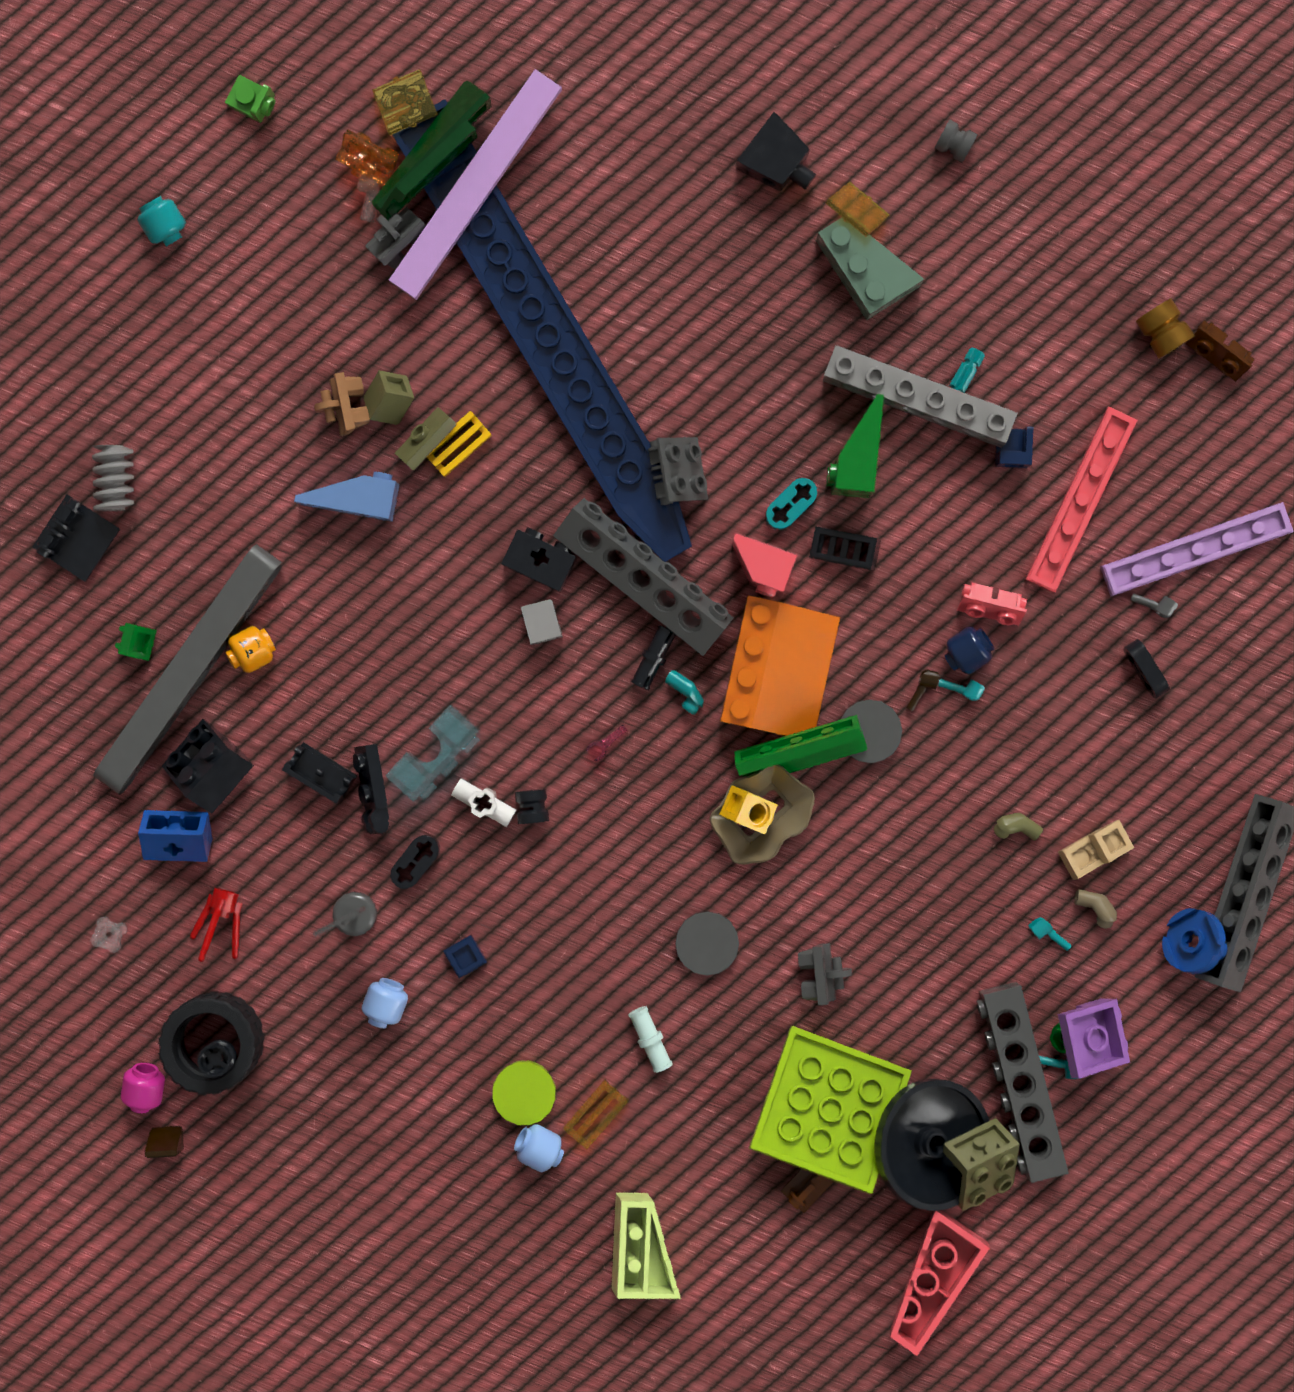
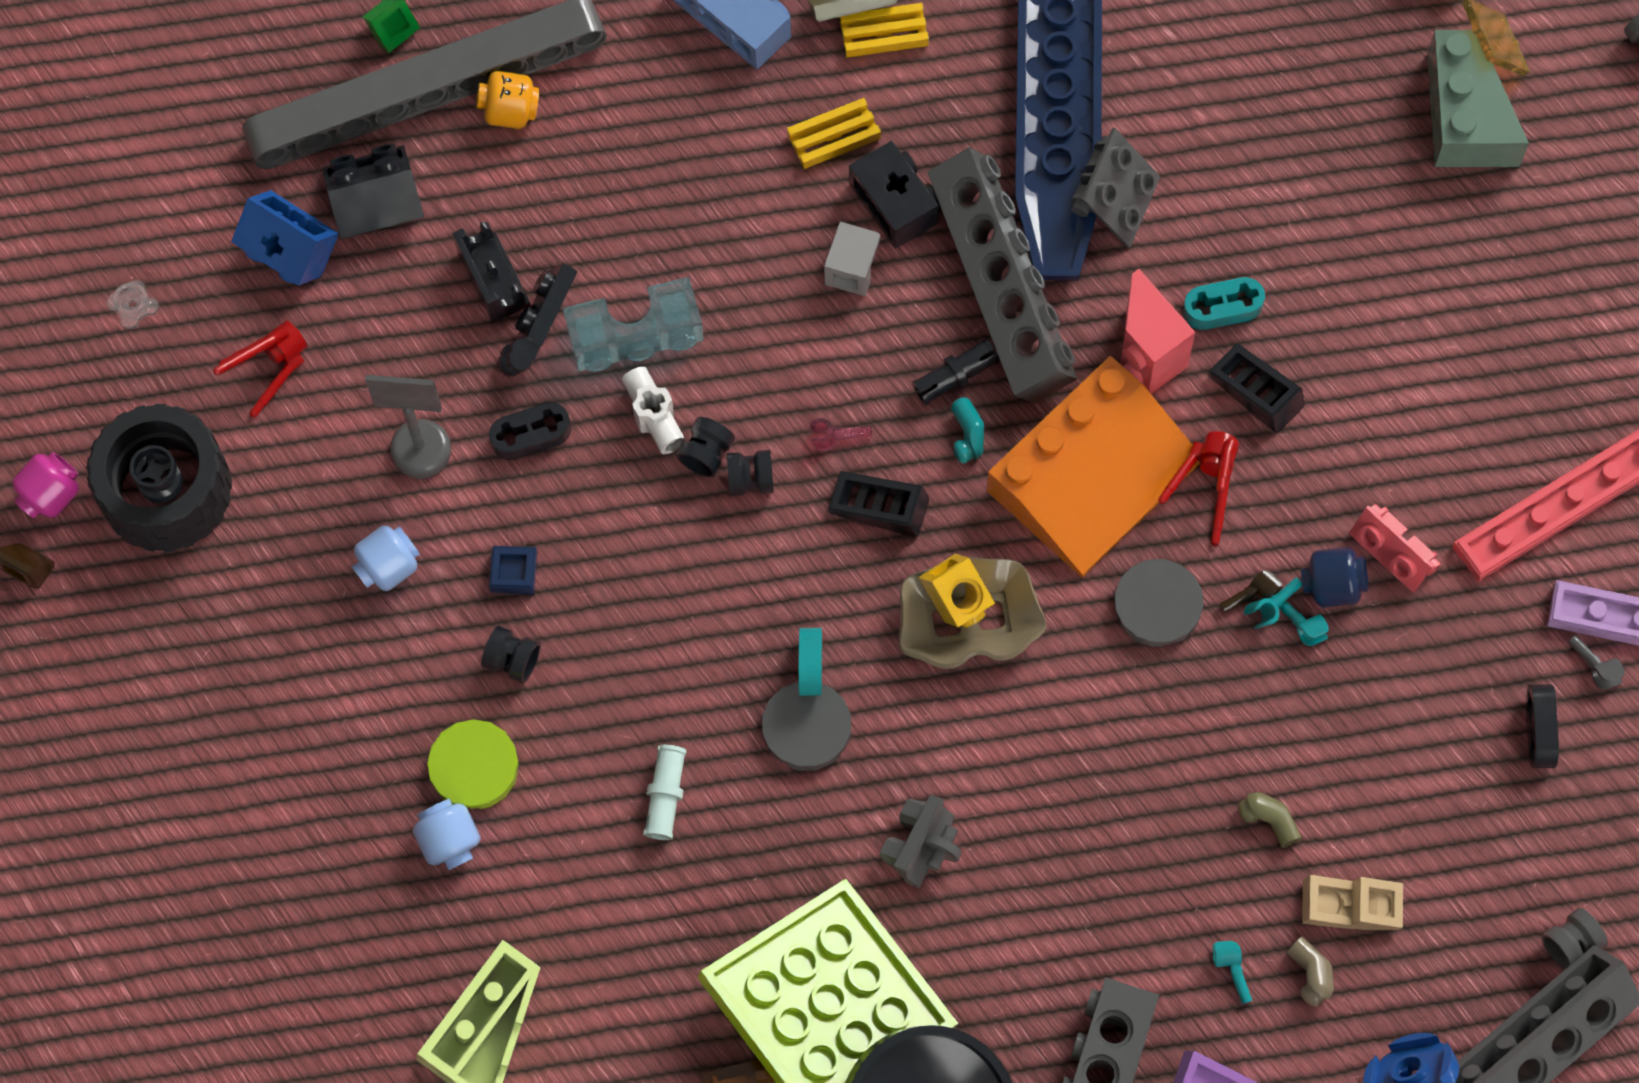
camera: 35 degrees right, 20 degrees down
clear yellow tile [563,1079,629,1149] -> none
green panel [734,715,867,777] -> none
light grey brick [823,345,1018,448] -> none
green slope [826,394,884,498] -> none
teal axle [949,347,985,393] -> none
dark blue panel [995,426,1033,468] -> none
none -> black wheel [481,626,541,683]
none -> black wheel [726,450,774,496]
none -> yellow tile [787,98,881,169]
none -> teal beam [799,628,822,696]
none -> black slope [828,471,929,537]
none -> red plant [1158,431,1239,547]
none -> teal hand [1244,577,1302,629]
none -> dark grey wheel [1541,908,1608,970]

